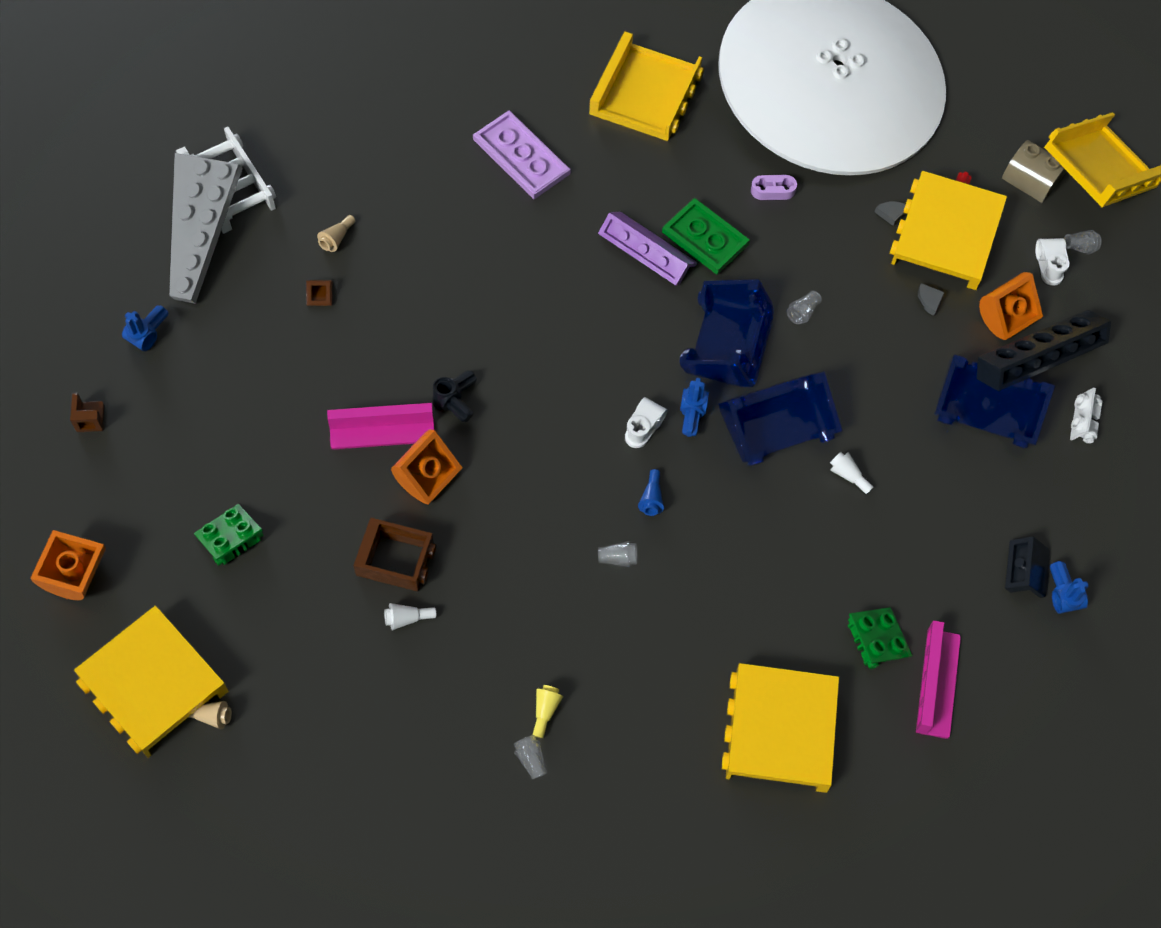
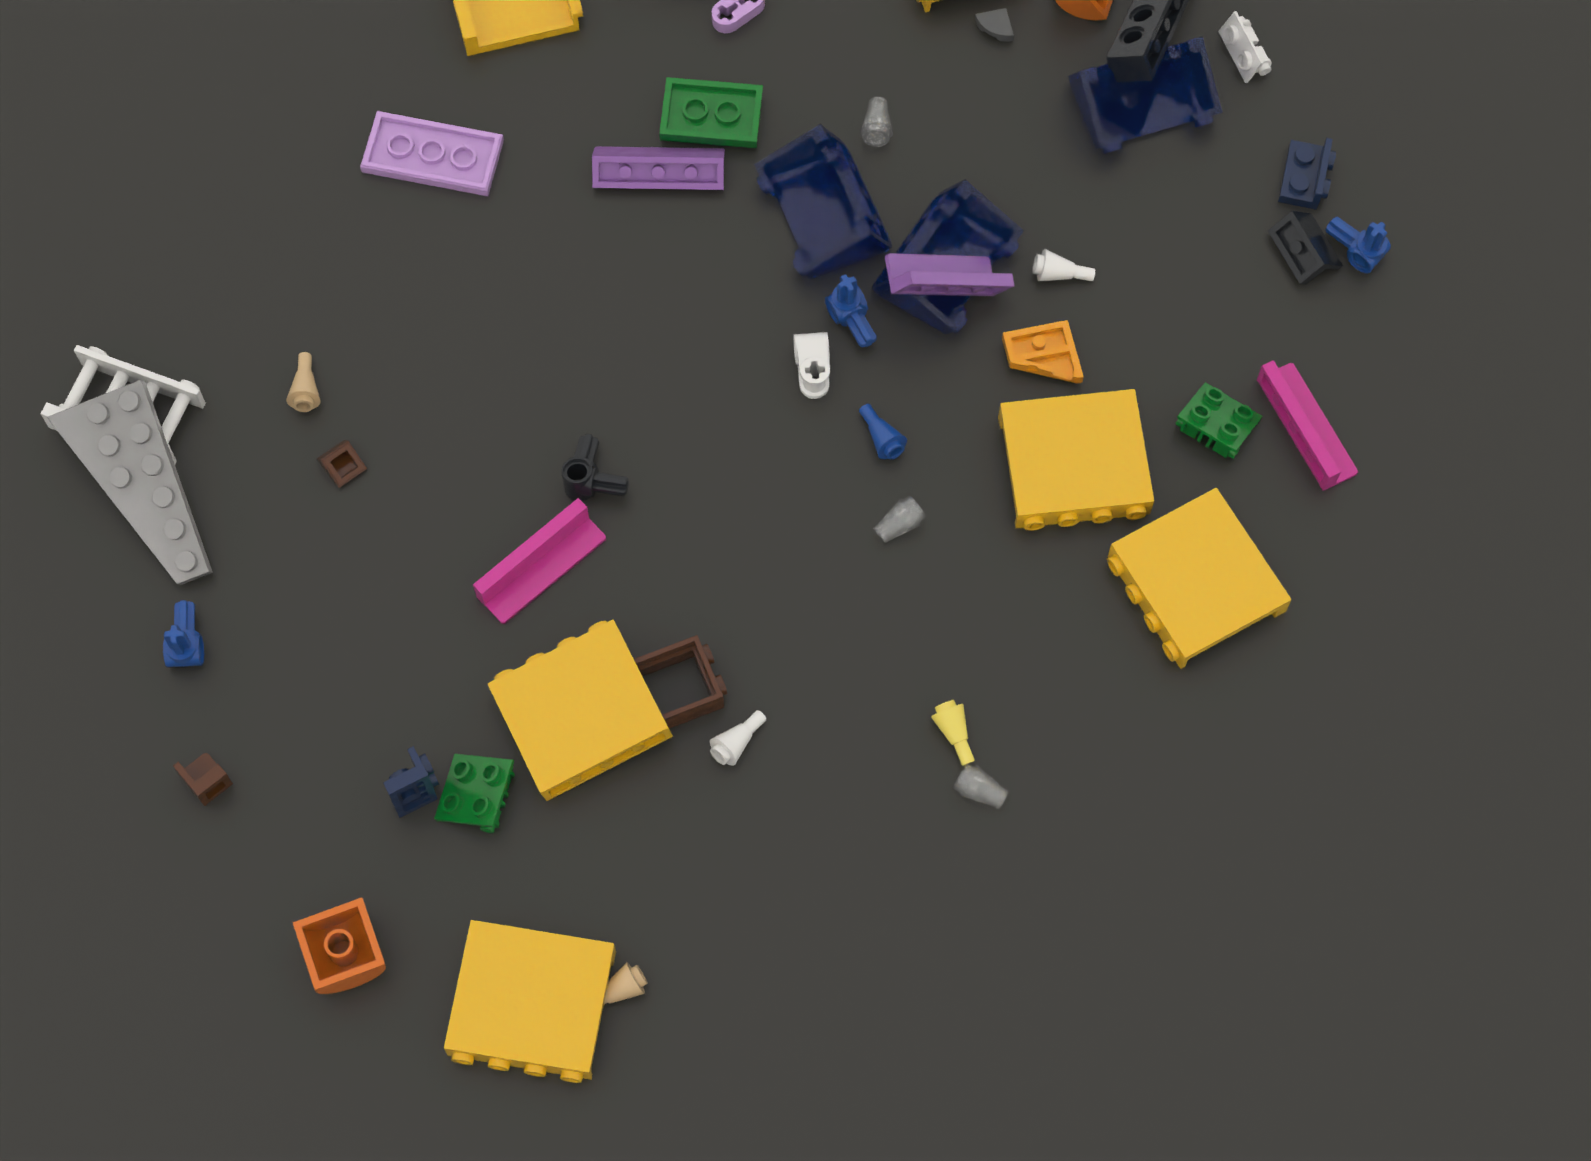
camera: 35 degrees left, 5 degrees up
orange brick [391,429,463,505] -> none
none -> dark blue bracket [383,746,439,818]
none -> yellow panel [487,619,673,801]
none -> medium lavender panel [885,253,1014,296]
none -> yellow panel [998,389,1154,531]
none -> light orange wing [1002,320,1084,384]
none -> dark blue bracket [1278,138,1336,210]

